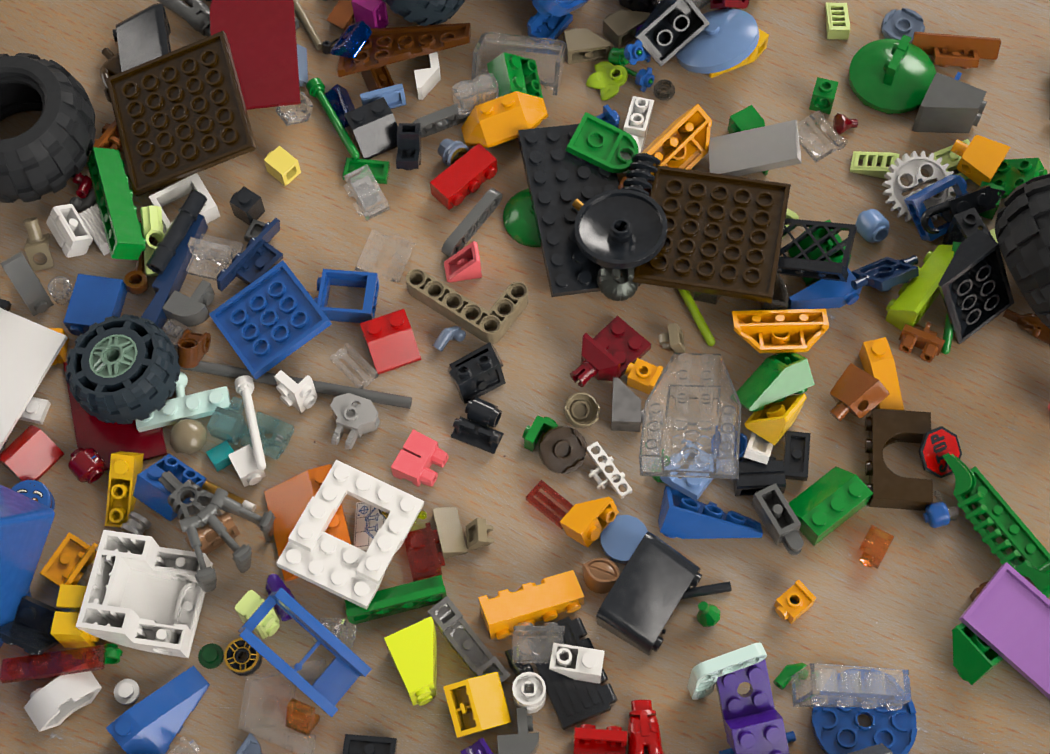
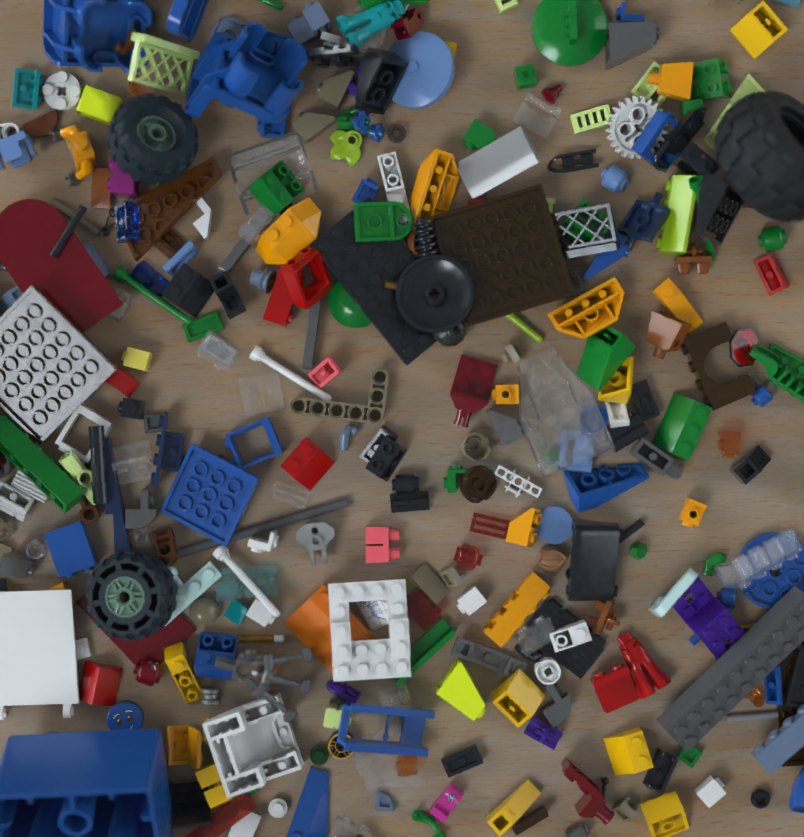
camera: 30 degrees left, 25 degrees up
none -> black bar [50,205,87,258]
none -> red slope [105,365,141,398]
none -> white piece [249,345,331,401]
none -> red window [280,246,333,310]
none -> clear red head [453,543,483,571]
none -> white brick [456,585,487,616]
none -> black piece [547,149,599,173]
none -> dark orange hips [586,600,620,635]
none -> blue piece [716,587,736,607]
none -> black slope [729,445,771,485]
none -> red slope [753,252,790,296]
none -> green head [758,225,787,252]

